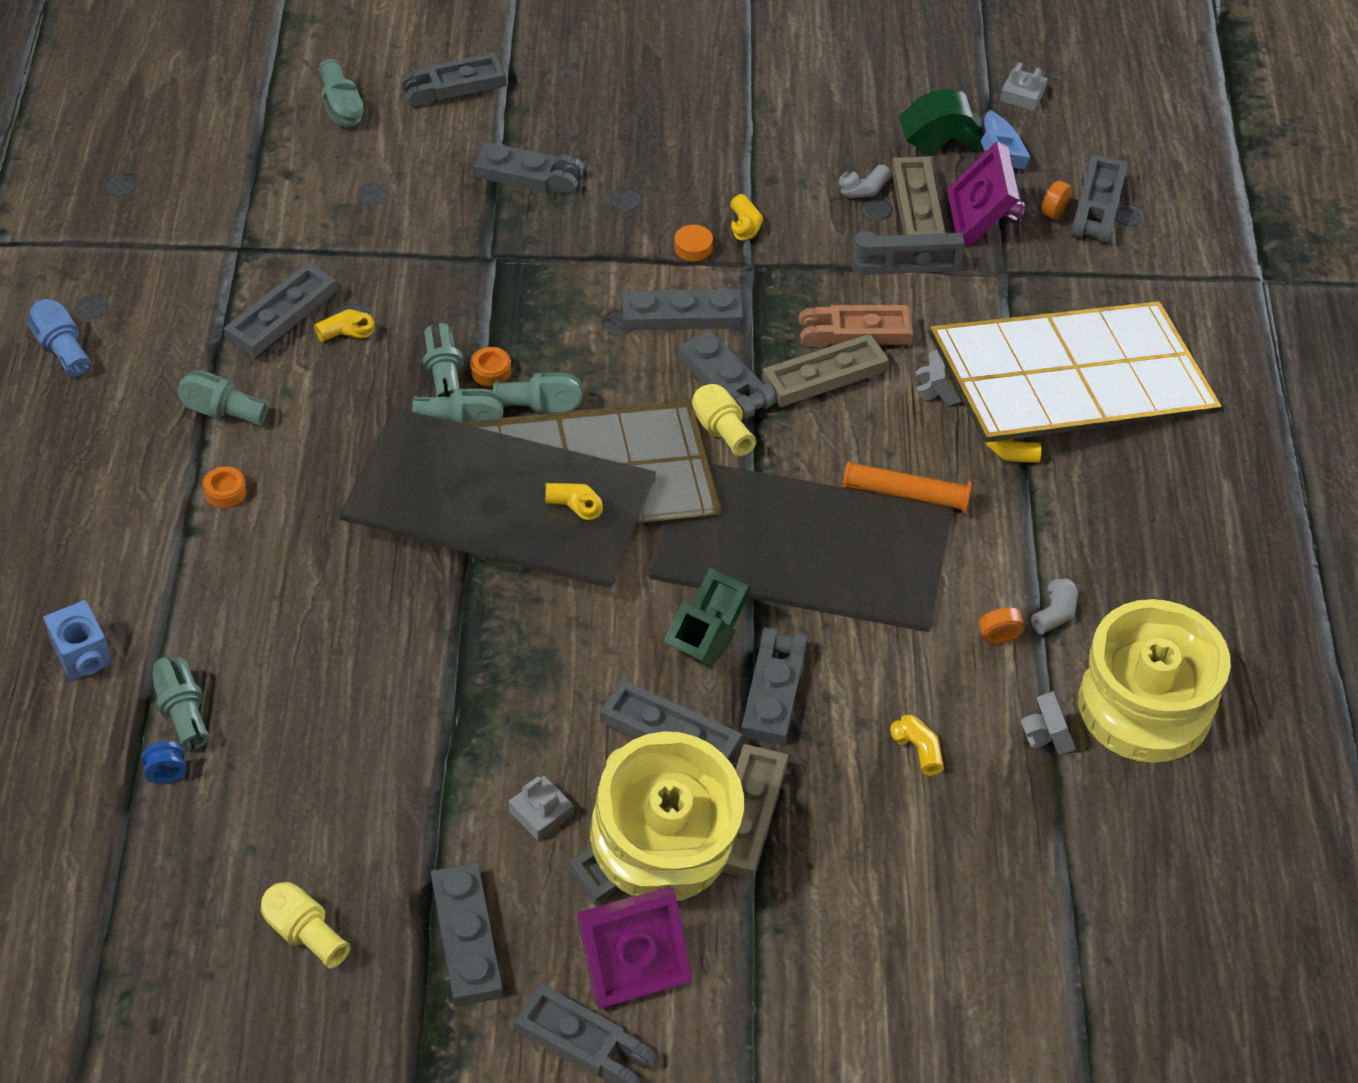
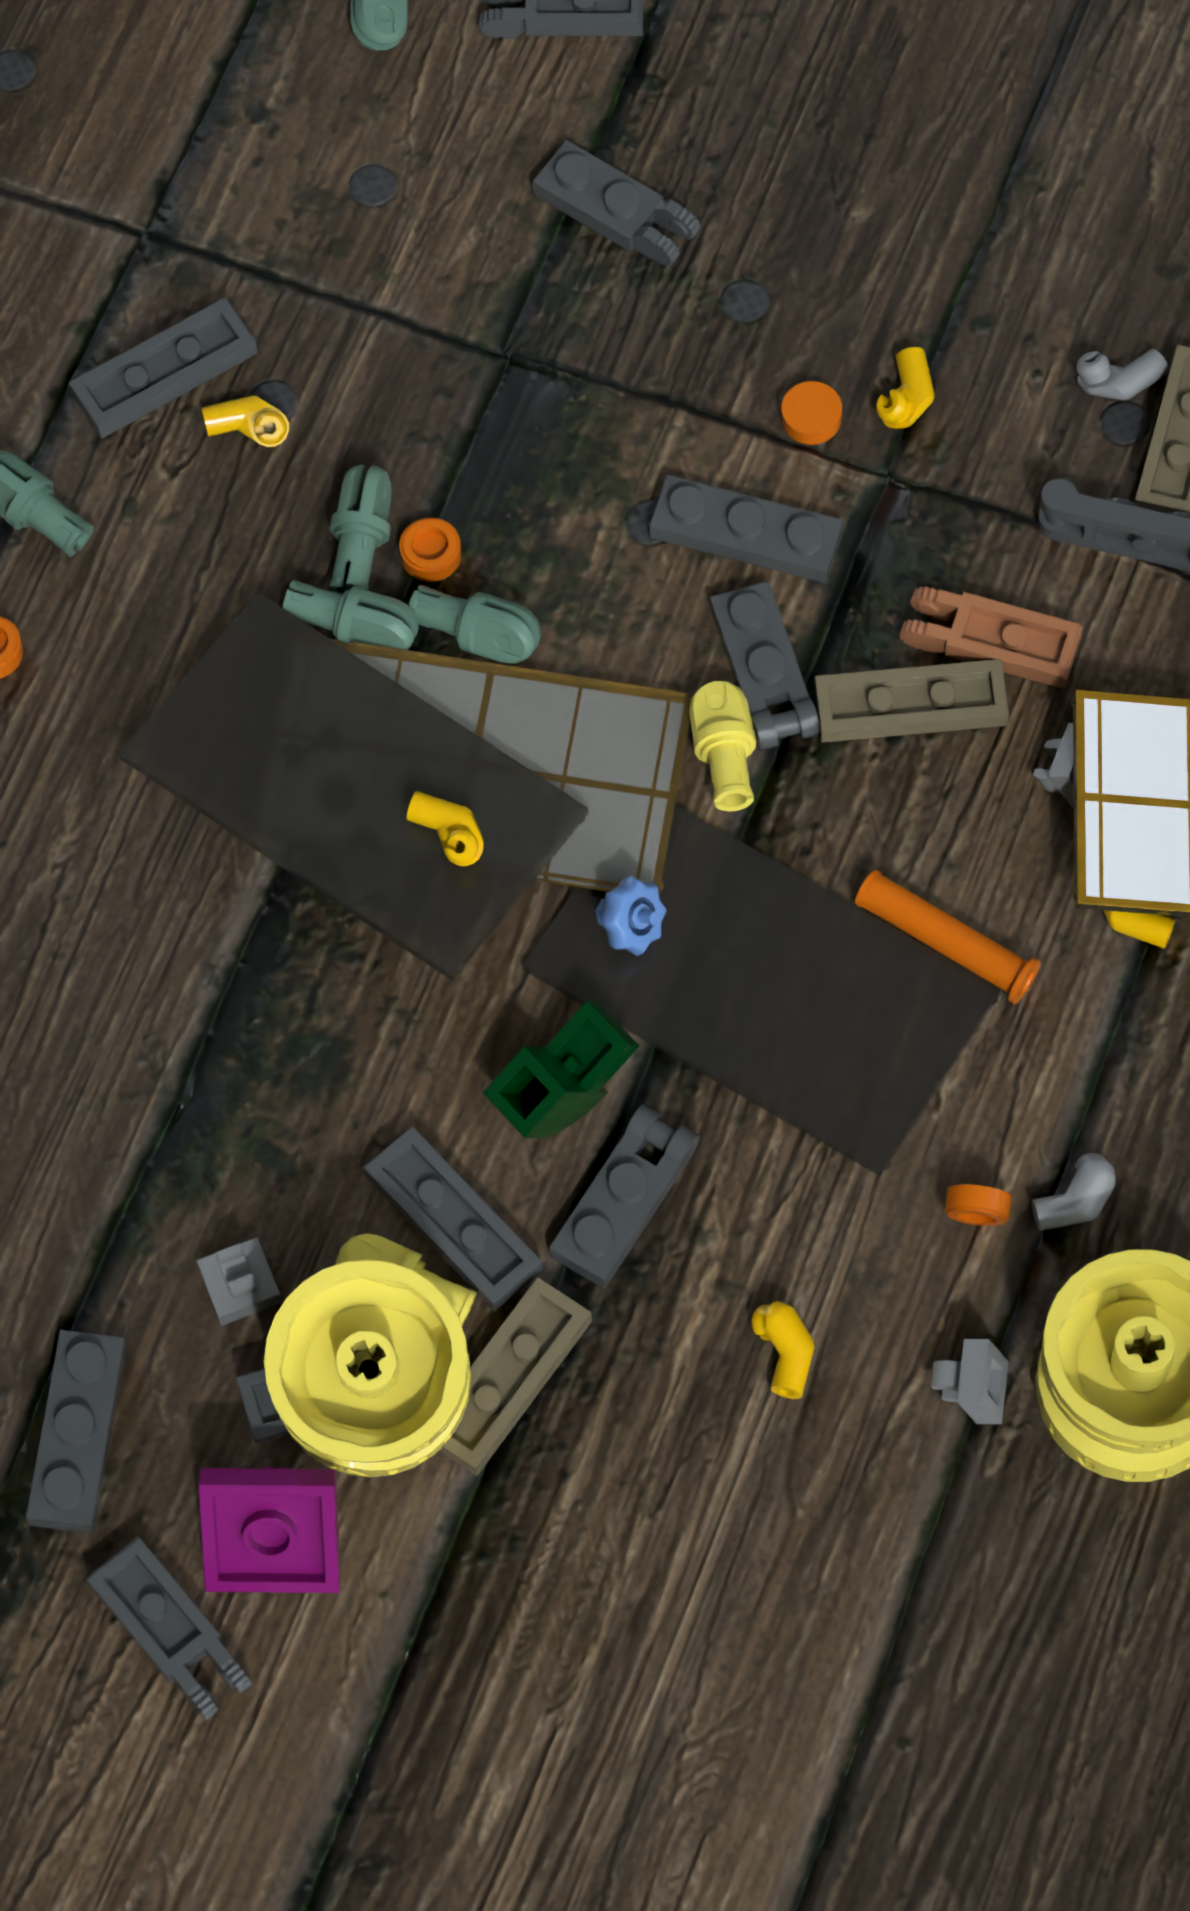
camera: 25 degrees right, 15 degrees up
none -> medium blue piece [595,875,667,956]

